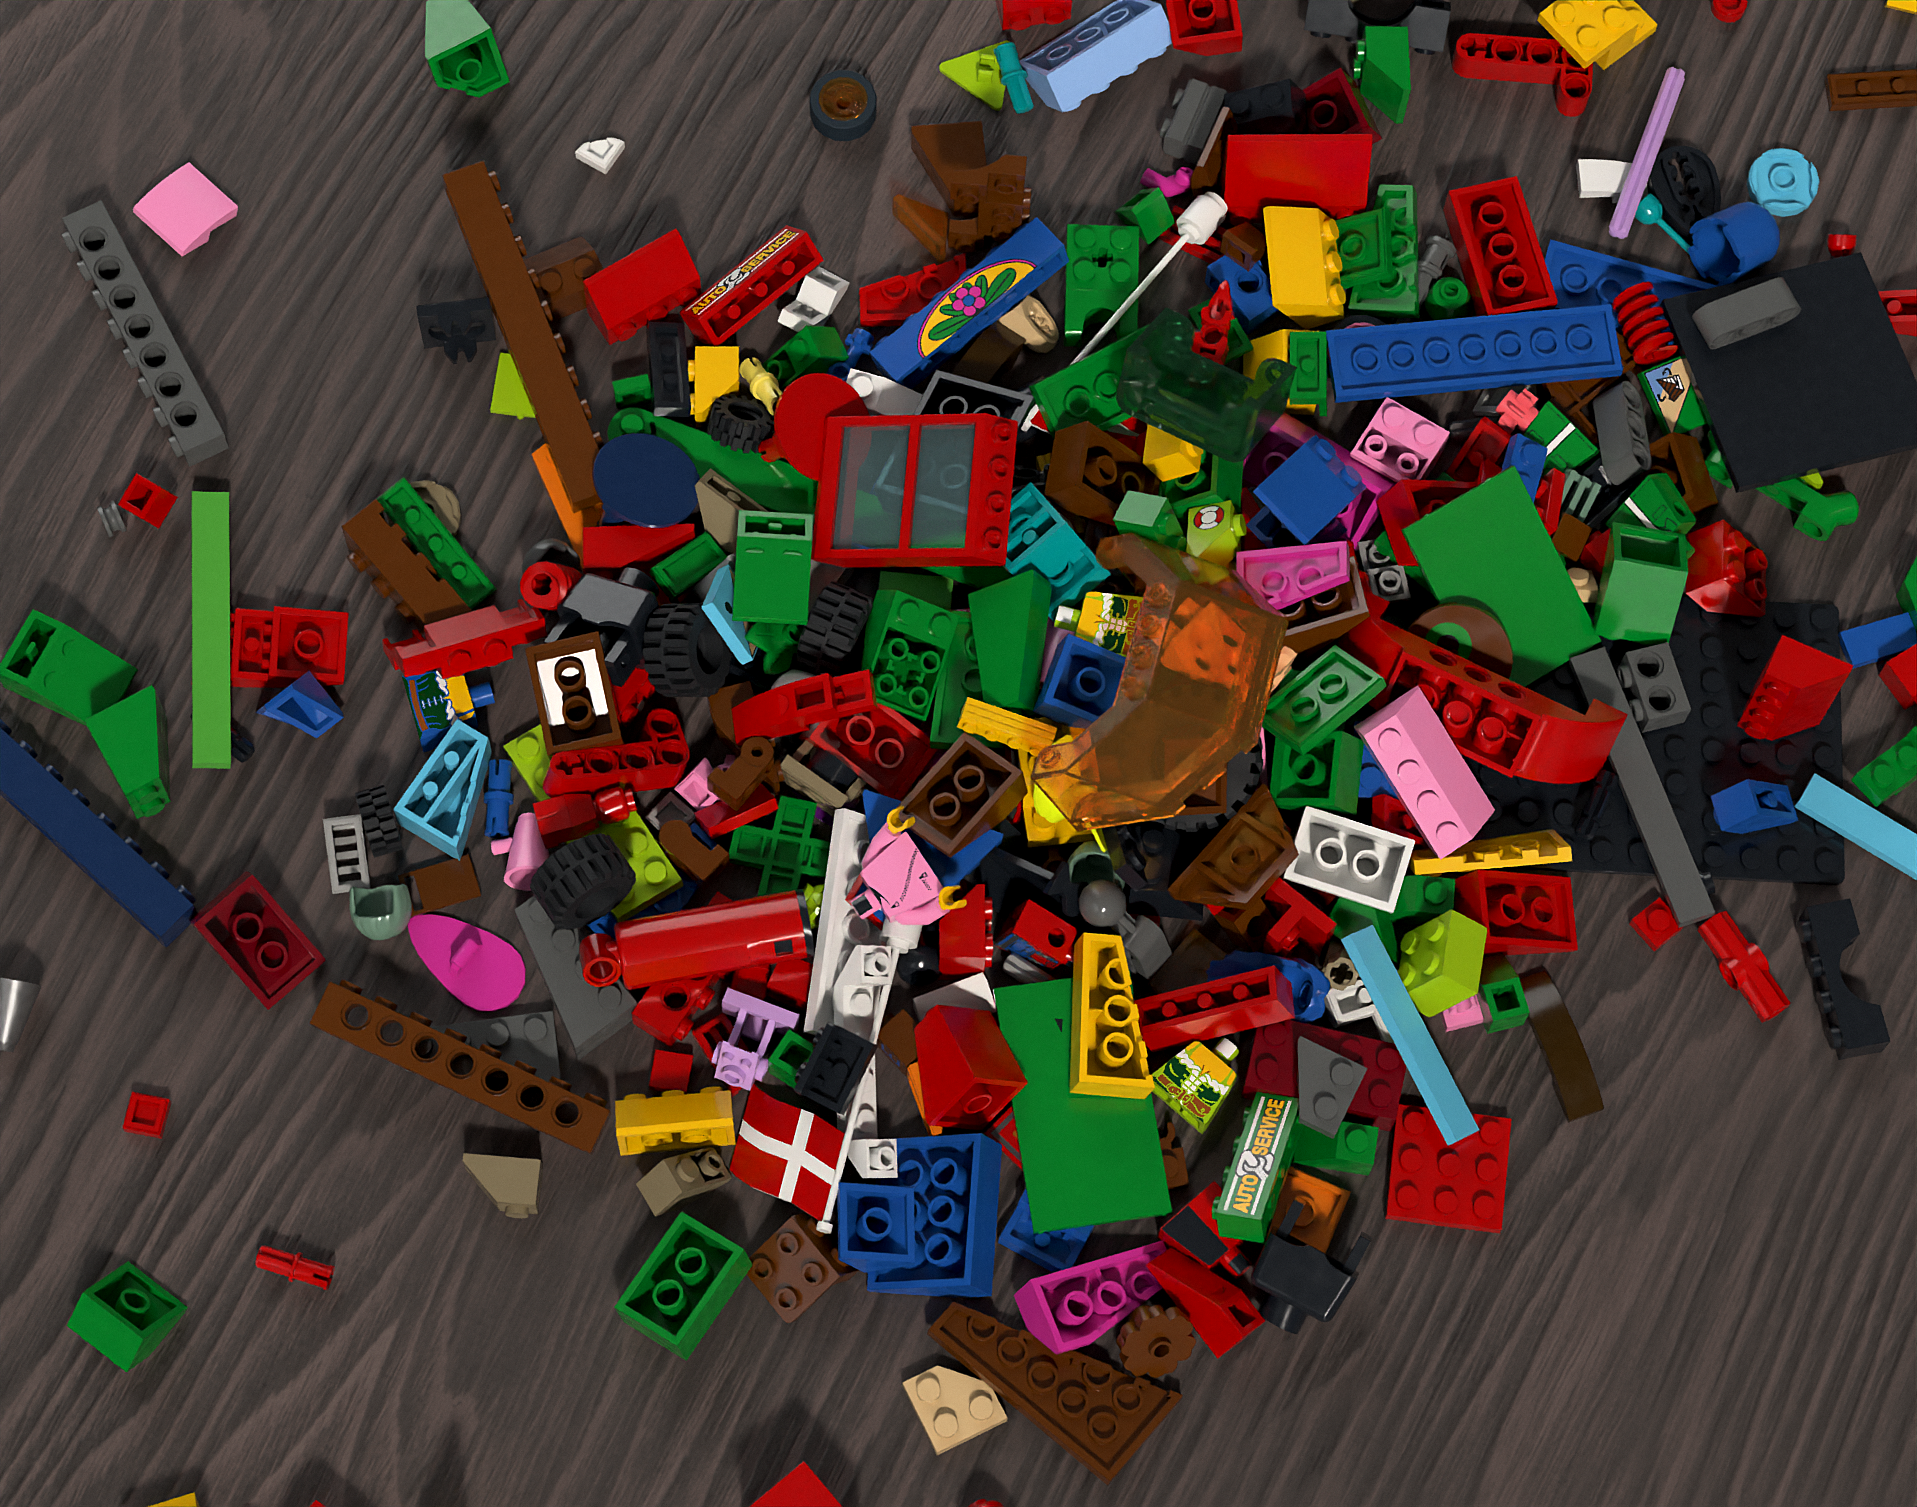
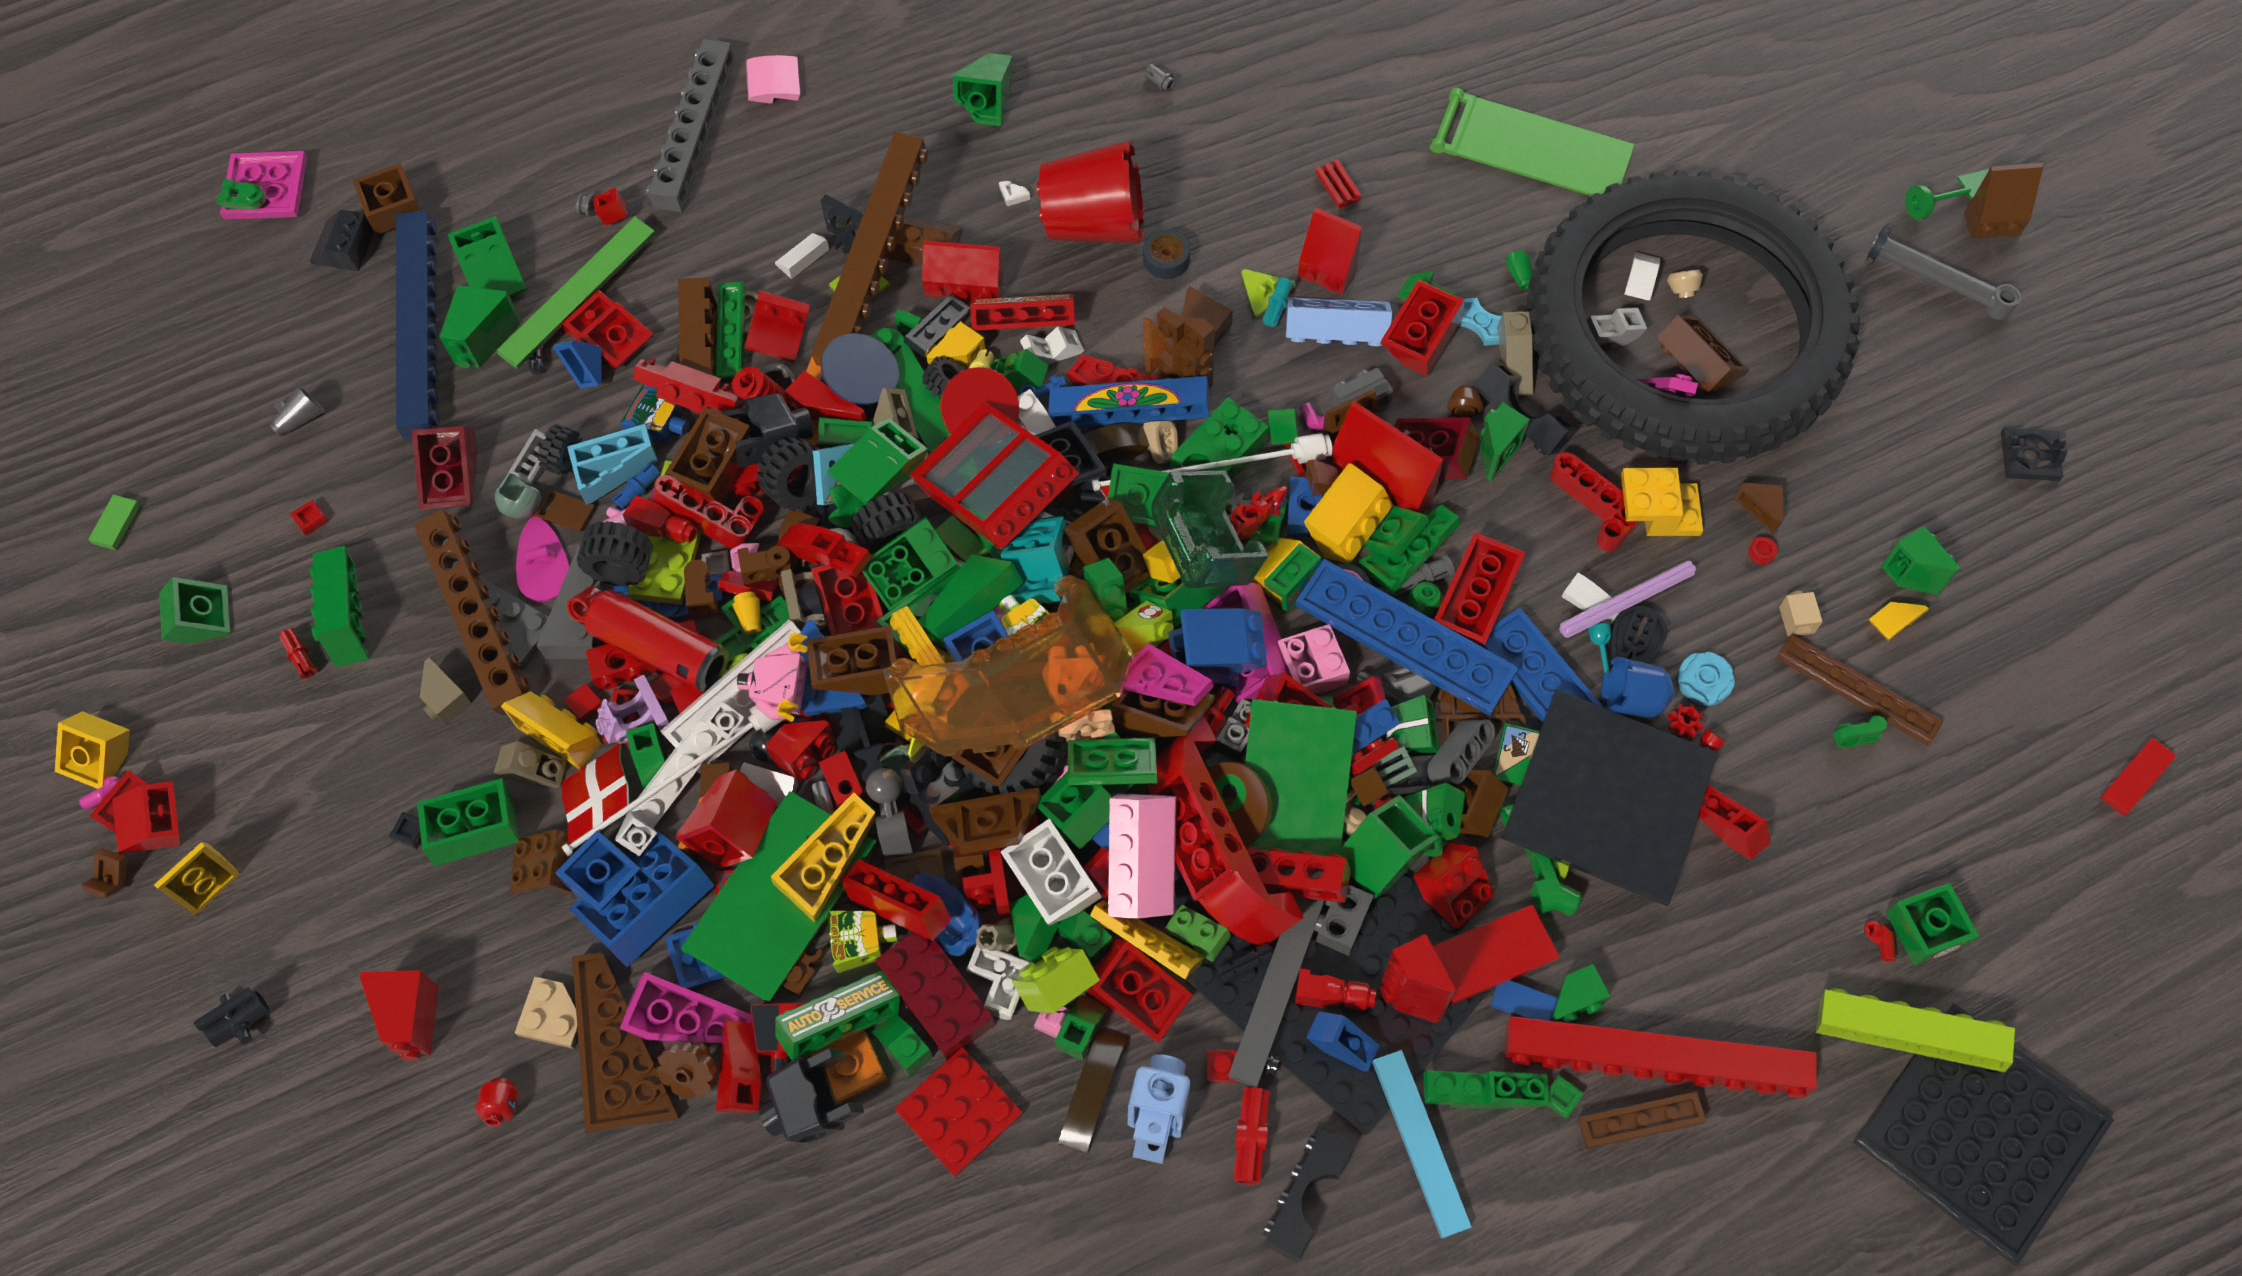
camera: 45 degrees right, 5 degrees down
black bracket [794,1022,878,1115] -> none
black slope [1224,78,1308,135] -> none
dark grey wing [1296,1036,1367,1139] -> none
medium azure tile [1341,925,1479,1146] -> none
coral gear [1495,388,1540,434] -> none
red piece [1612,282,1678,365] -> none
dark grey beam [1692,277,1801,349] -> none
none -> green wedge [309,546,369,668]
none -> black tile [389,812,421,850]
none -> yellow cone [732,592,761,635]
none -> red bracket [745,291,810,362]
none -> white slope [775,233,829,279]
none -> red cone [1037,140,1144,244]
none -> light blue piece [1128,1055,1190,1164]
none -> bright green plate [1165,905,1231,961]
none -> red brick [1245,846,1351,903]
none -> red piece [1295,968,1376,1010]
none -> red tile [1432,905,1560,1005]
none -> reddish brown cone [1447,385,1483,418]
none -> red gear [1667,704,1704,740]
none -> tan brick [1779,591,1823,637]

